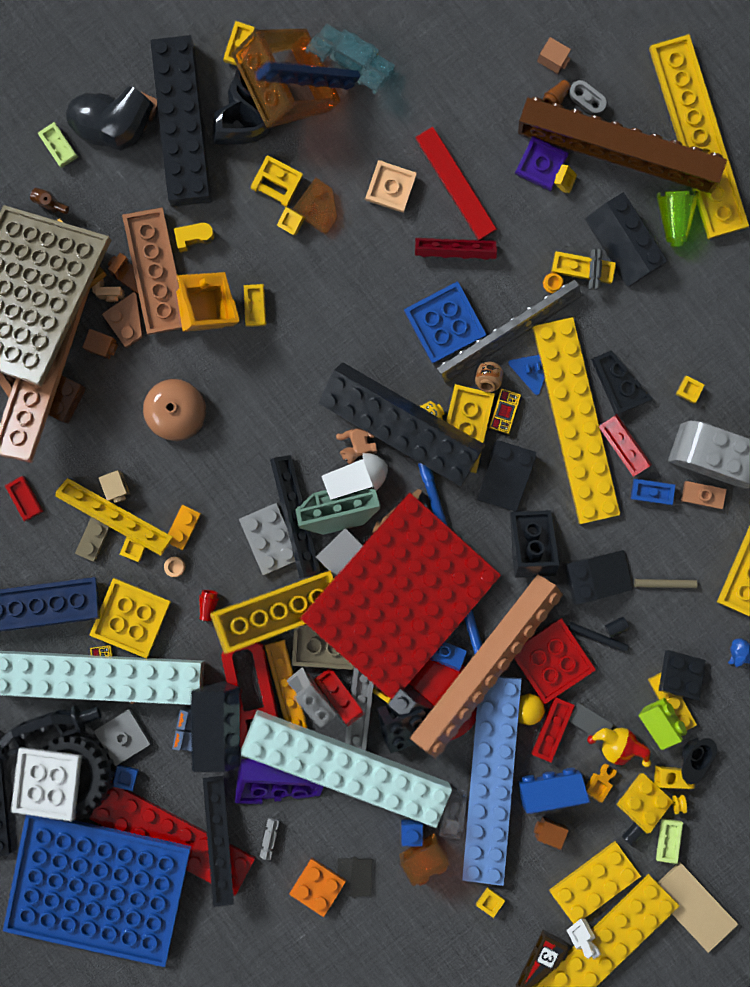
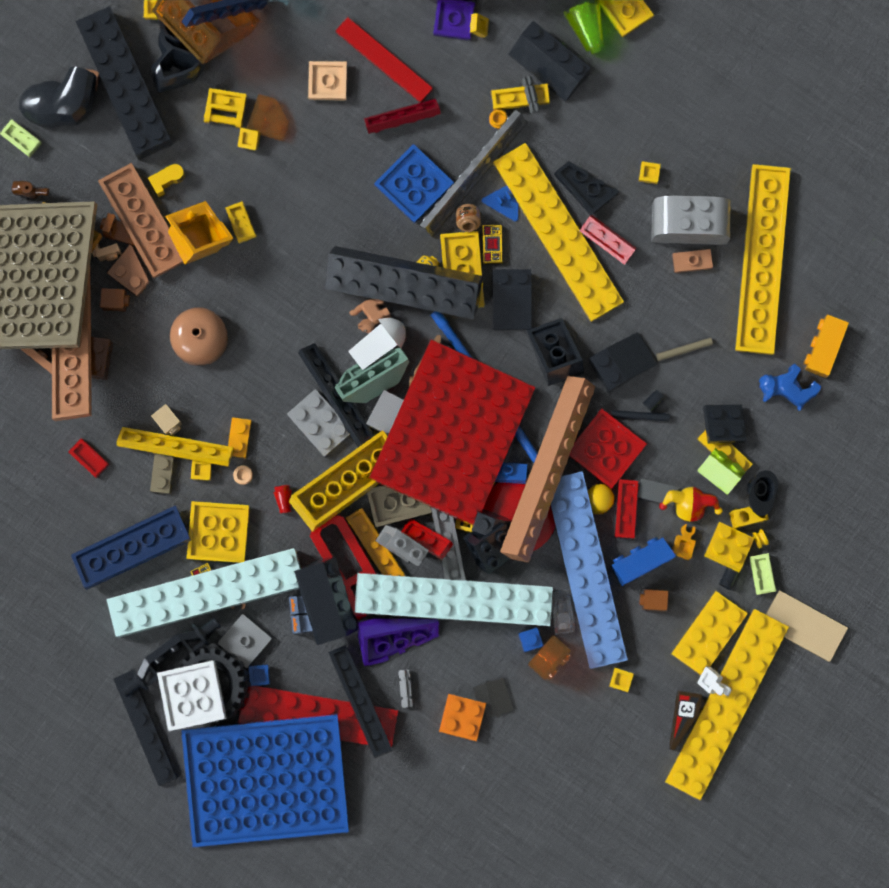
camera: 10 degrees left, 5 degrees down
blue plate [631,479,675,505] -> none

